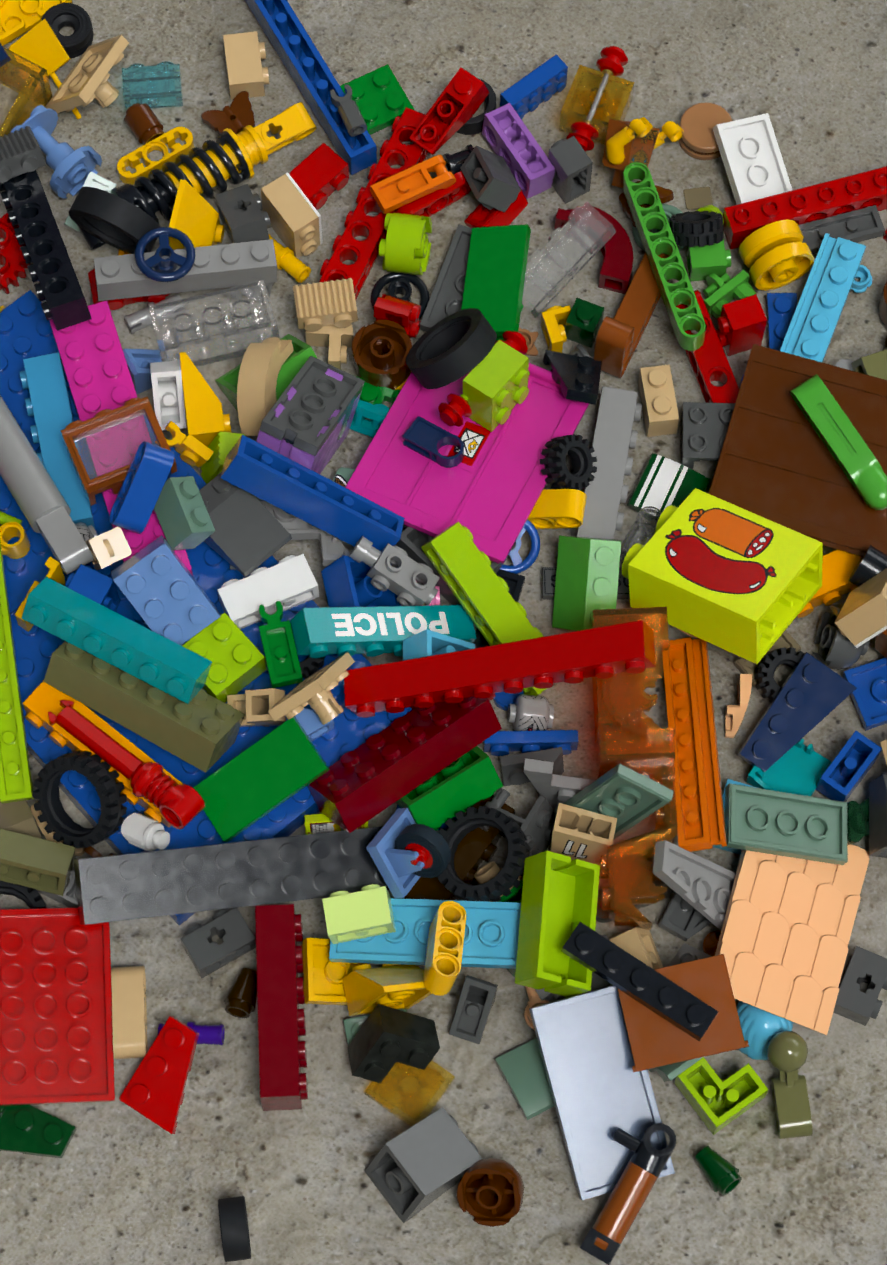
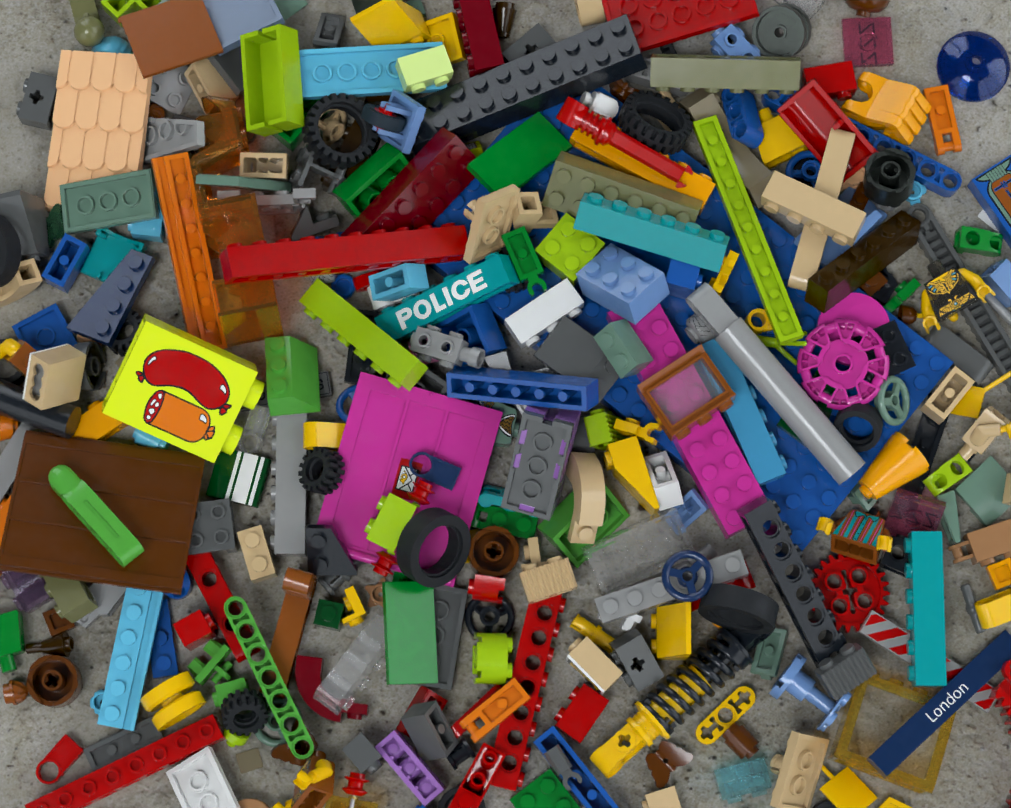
camera: 170 degrees right, 10 degrees up
slope [85,527,132,570] -> none
blue beam [109,441,175,534] -> none
yellow beam [423,901,467,996] -> none
black plate [561,922,718,1041] -> none
light nougat slope [725,674,752,738] -> none

